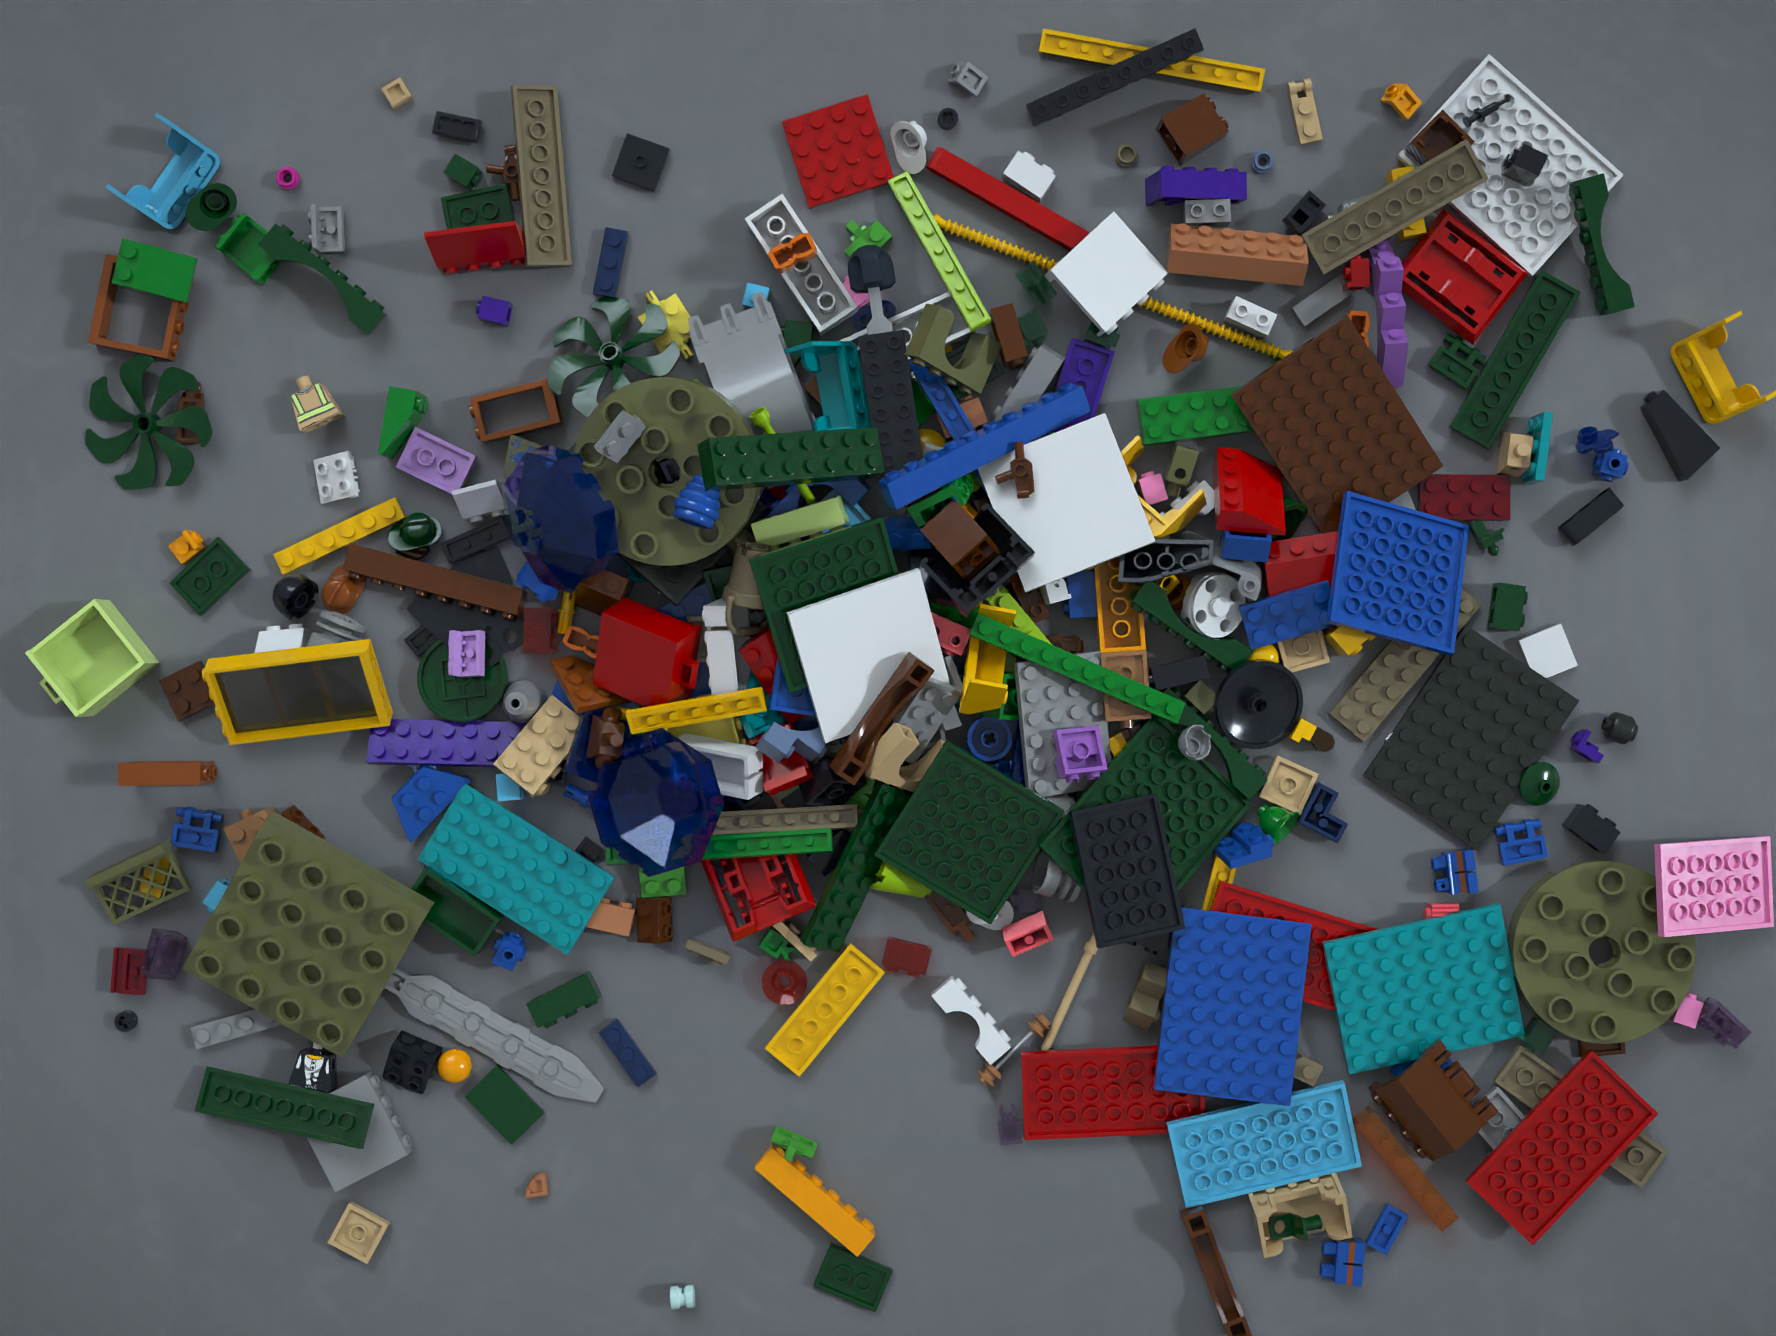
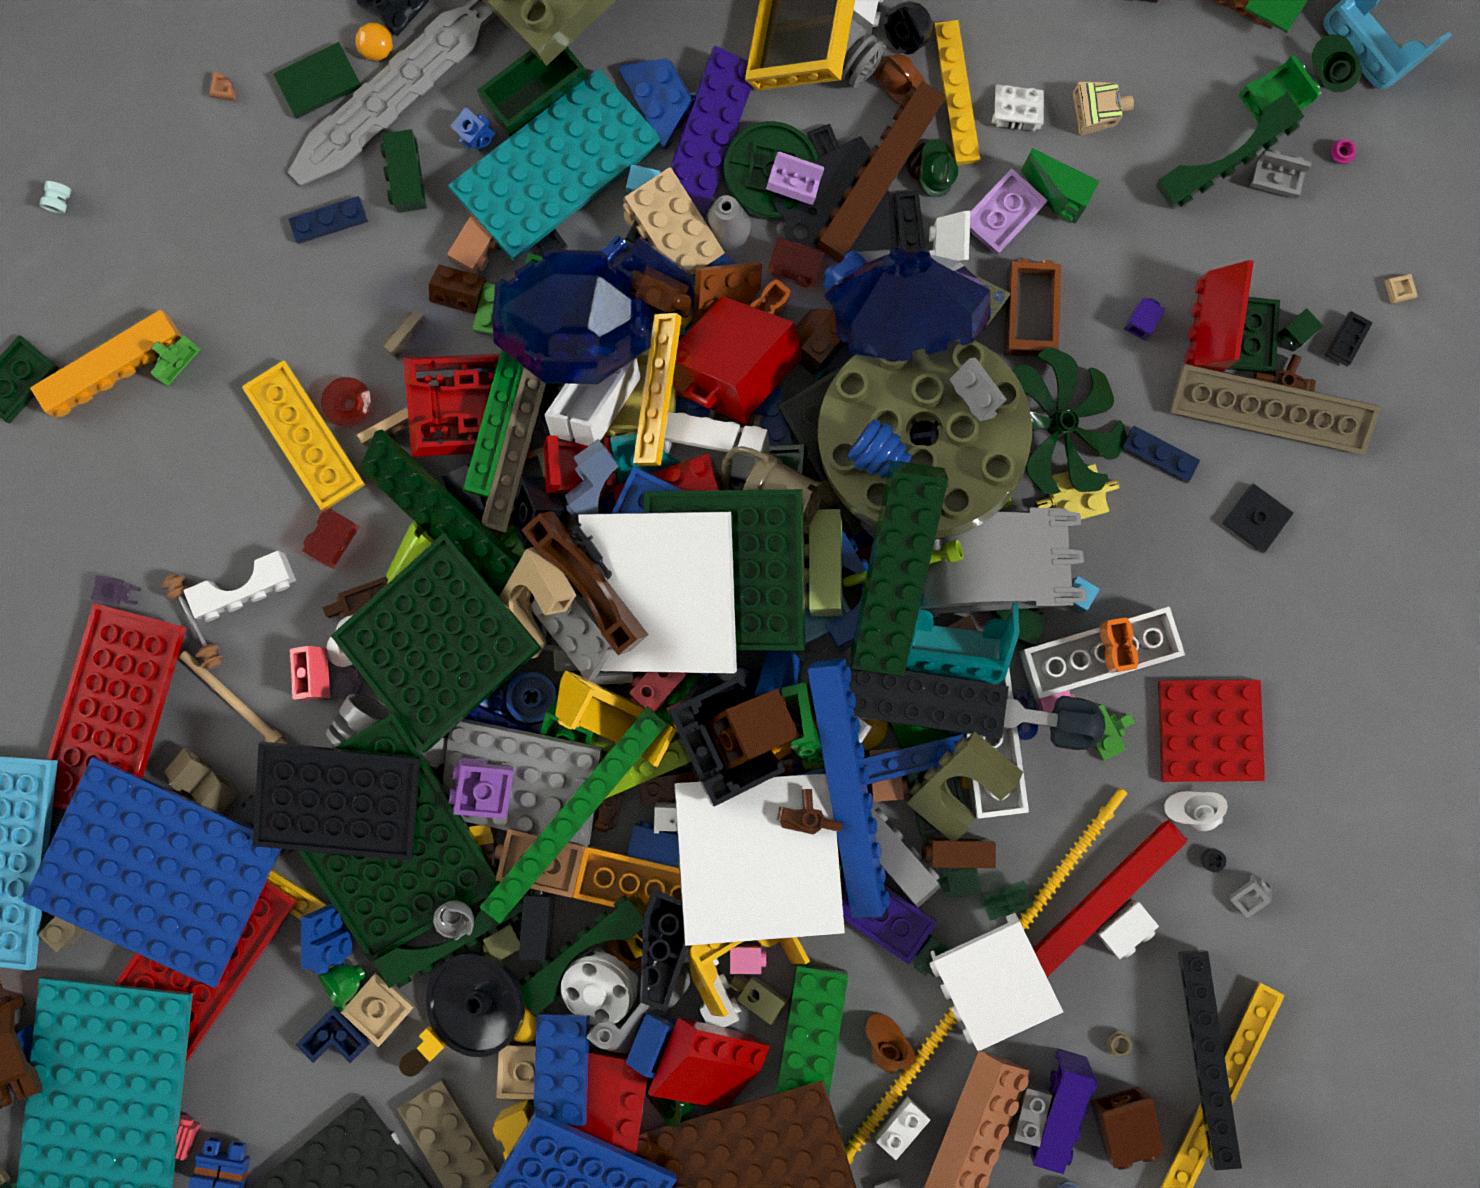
camera: 105 degrees right, 5 degrees down
yellow axle [557,589,577,634] -> none
green plate [758,926,800,964] -> none
lime tile [888,171,991,332] -> none
none -> black piece [569,523,612,580]

